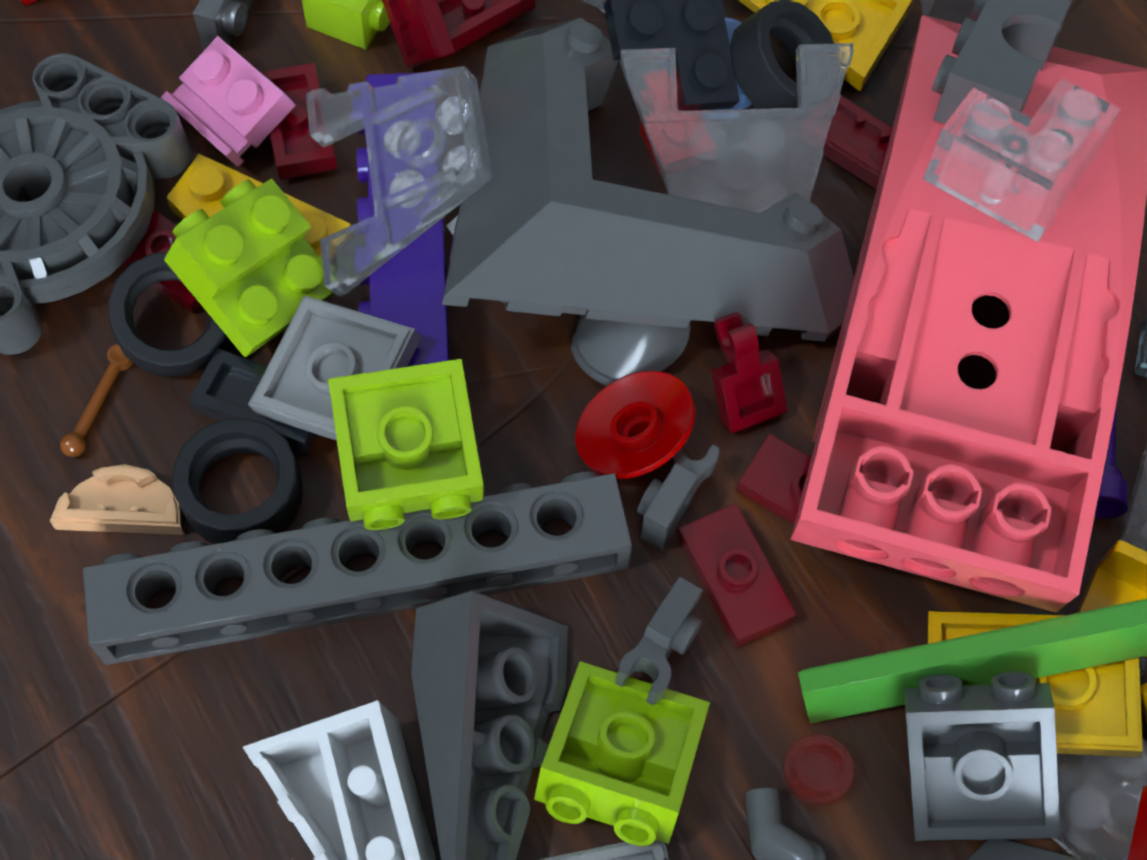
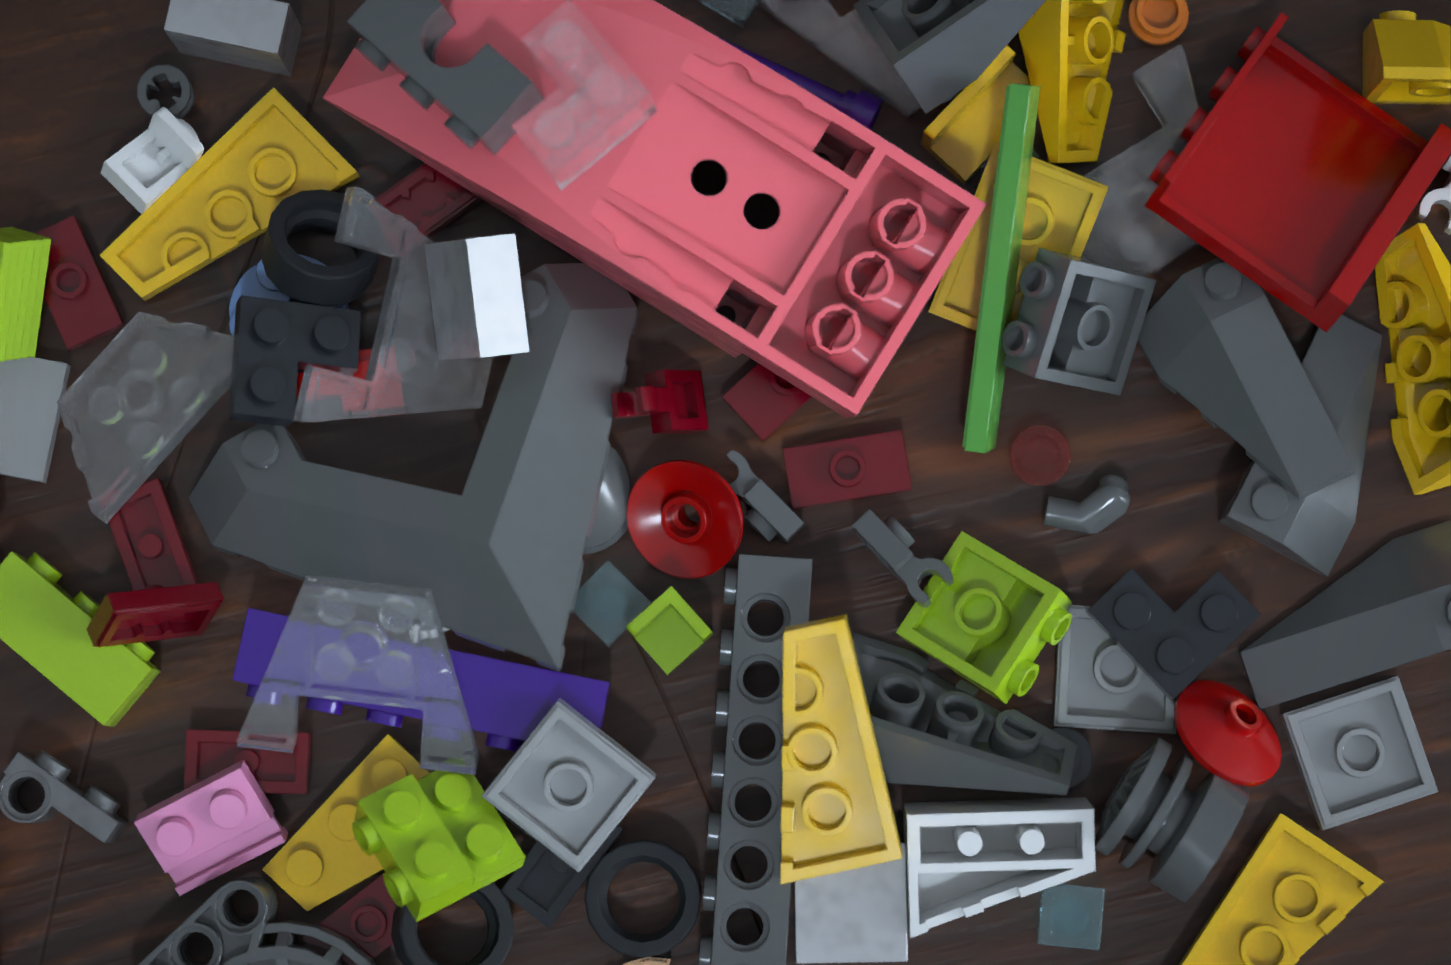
camera: 70 degrees left, 20 degrees up
lime plate [328,359,484,530] -> none
none -> flat silver piece [424,234,529,360]
none -> clear light blue plate [574,561,652,647]
none -> lime panel [626,586,713,676]
none -> yellow wing [780,614,903,885]
none -> flat silver piece [794,843,908,964]

